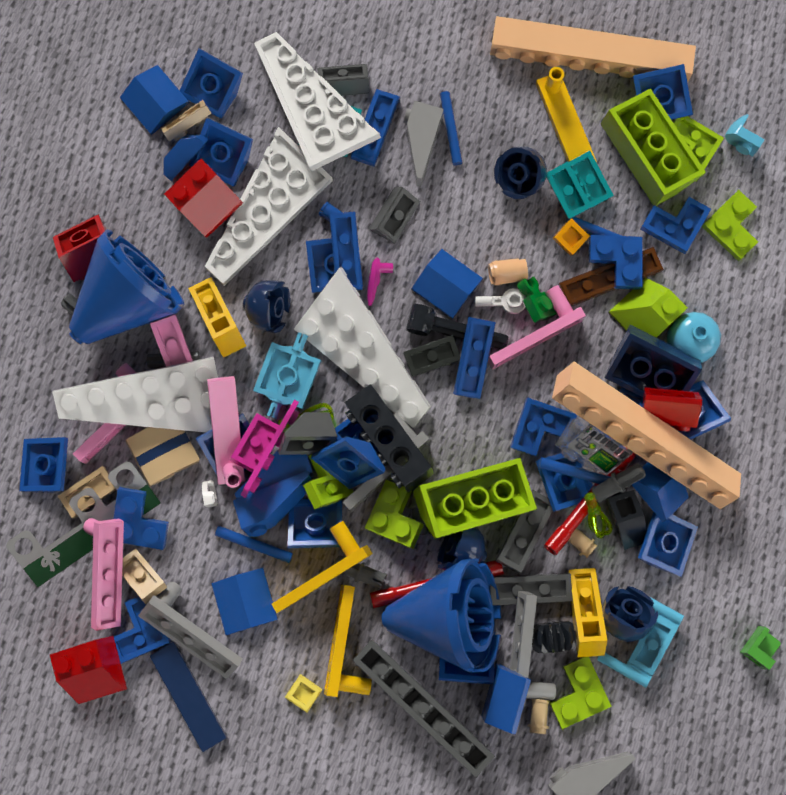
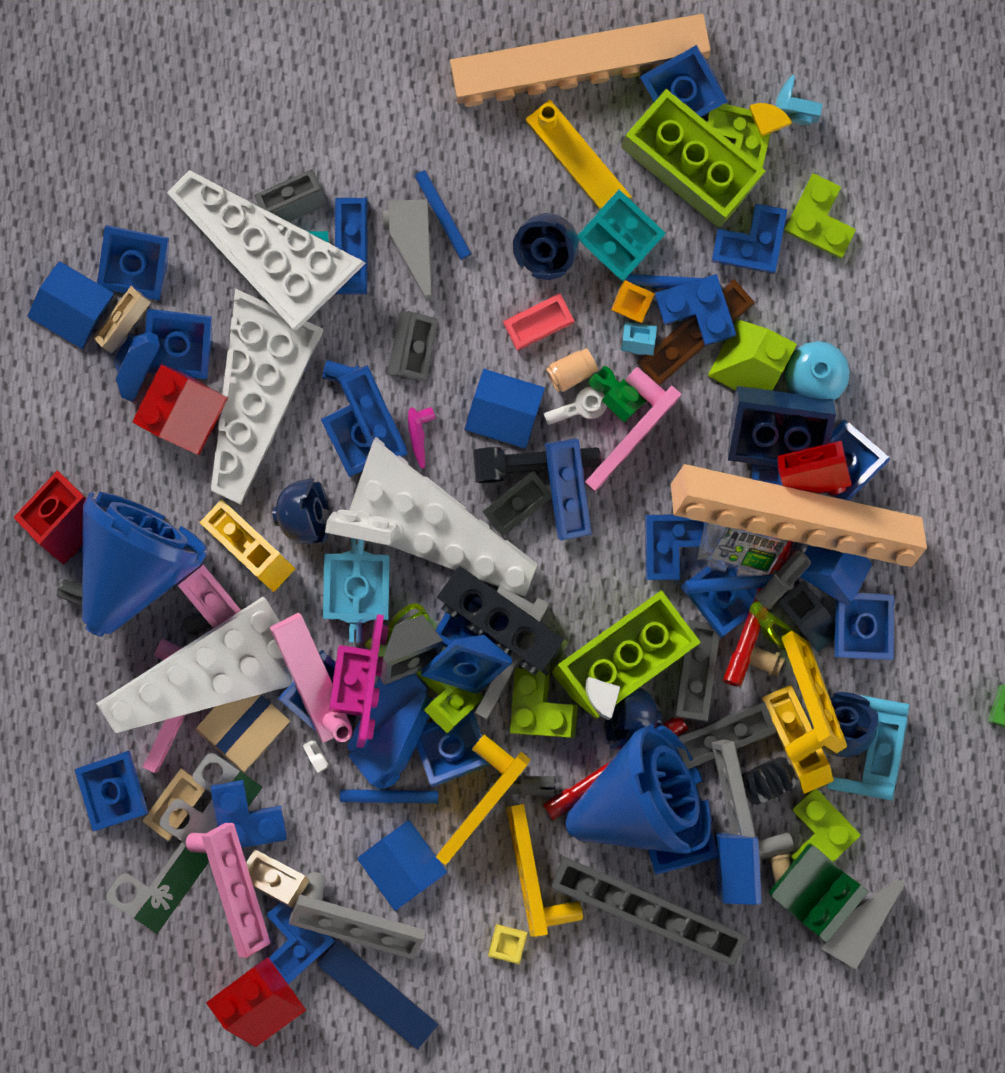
camera: 15 degrees left, 5 degrees up
none -> white plate [325,510,397,545]
none -> coral tile [503,293,575,351]
none -> white tile [585,677,620,720]
none -> medium azure plate [621,321,657,355]
none -> yellow tile [749,103,792,137]
none -> dark green bracket [769,843,869,943]
none -> yellow piece [781,631,847,763]

